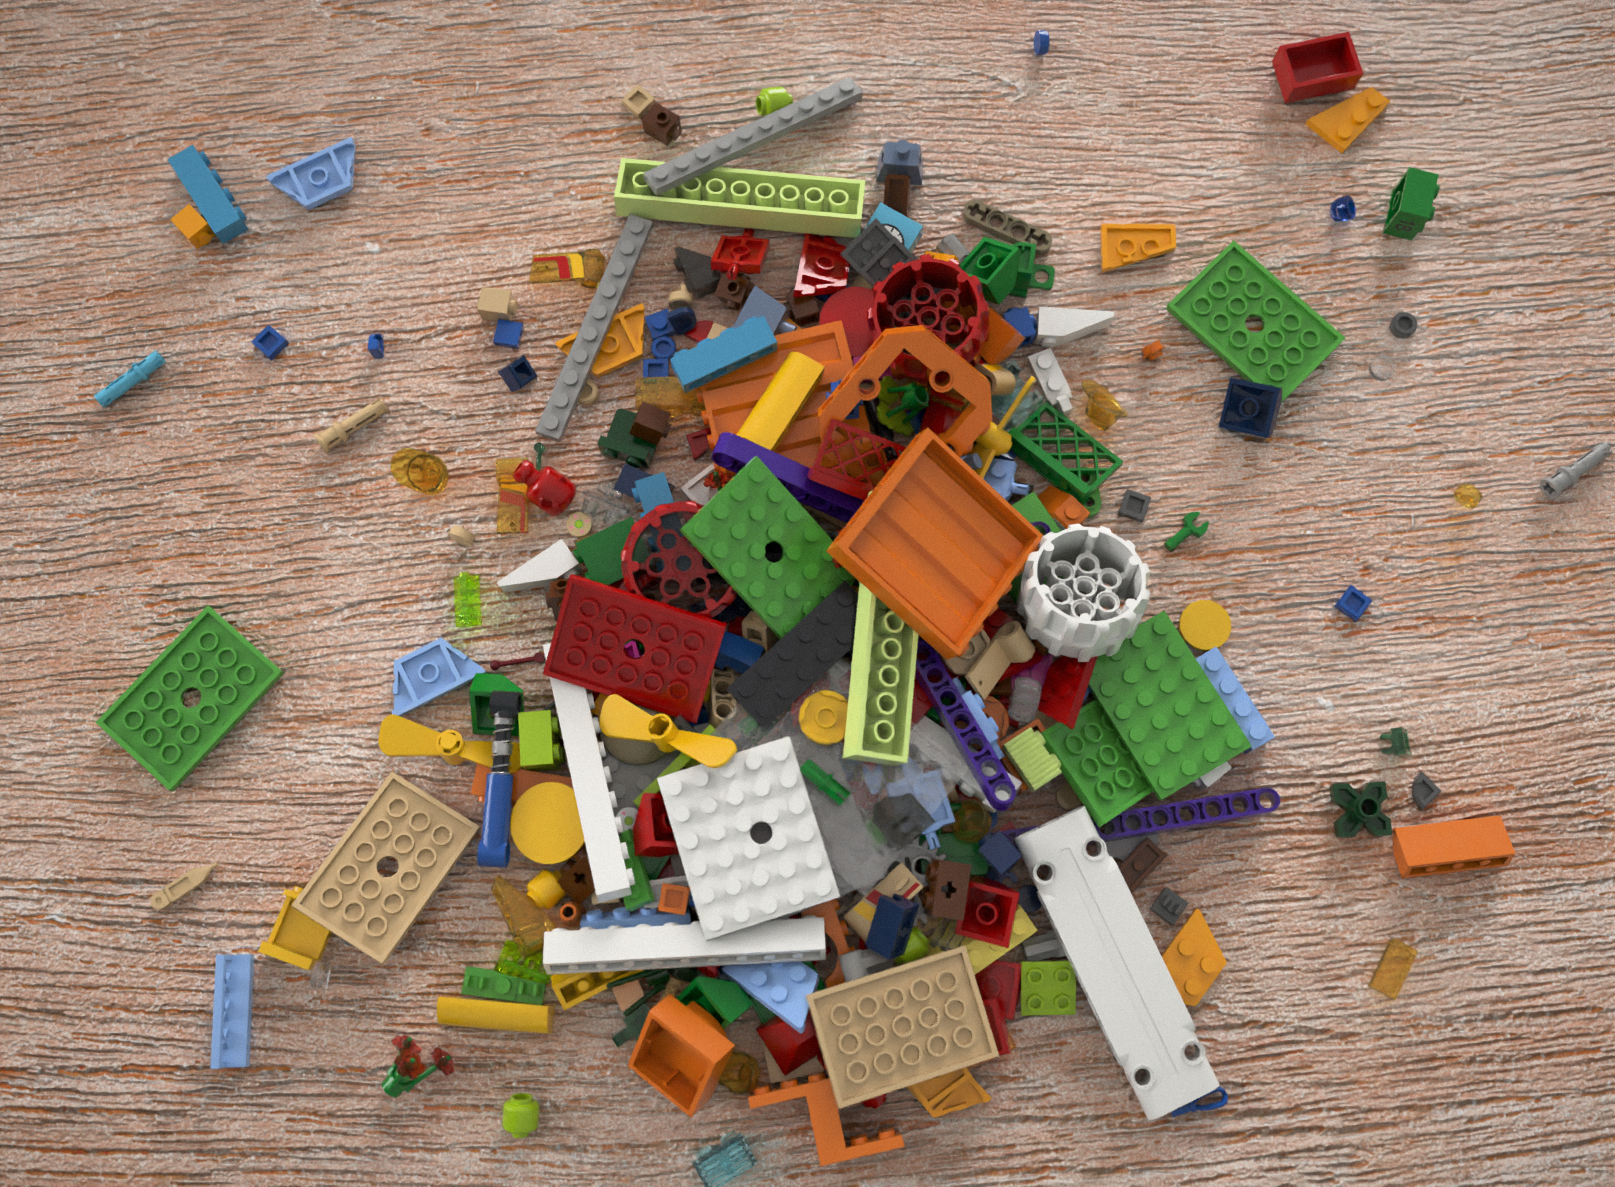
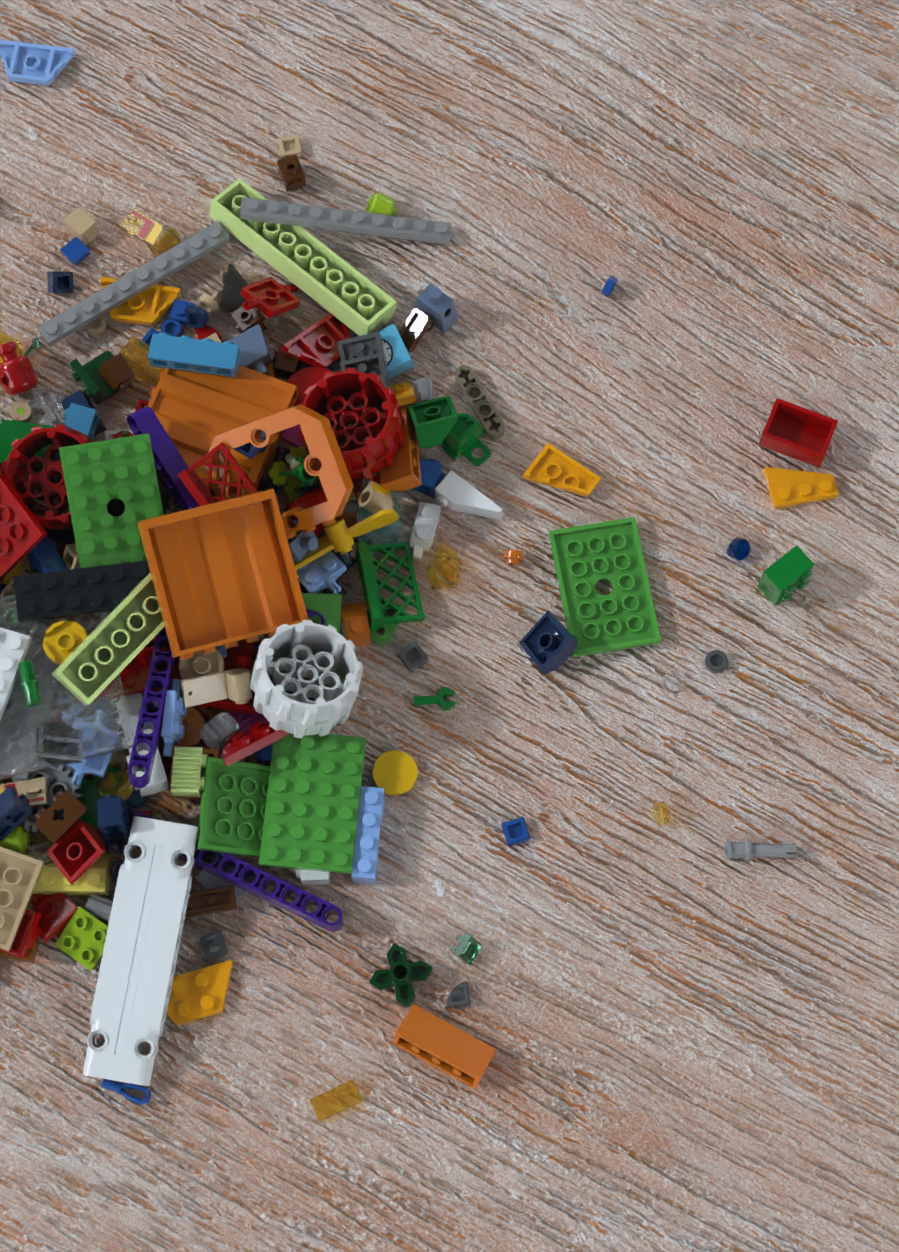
camera: 35 degrees right, 5 degrees down
yellow brick [736,352,825,452] -> none

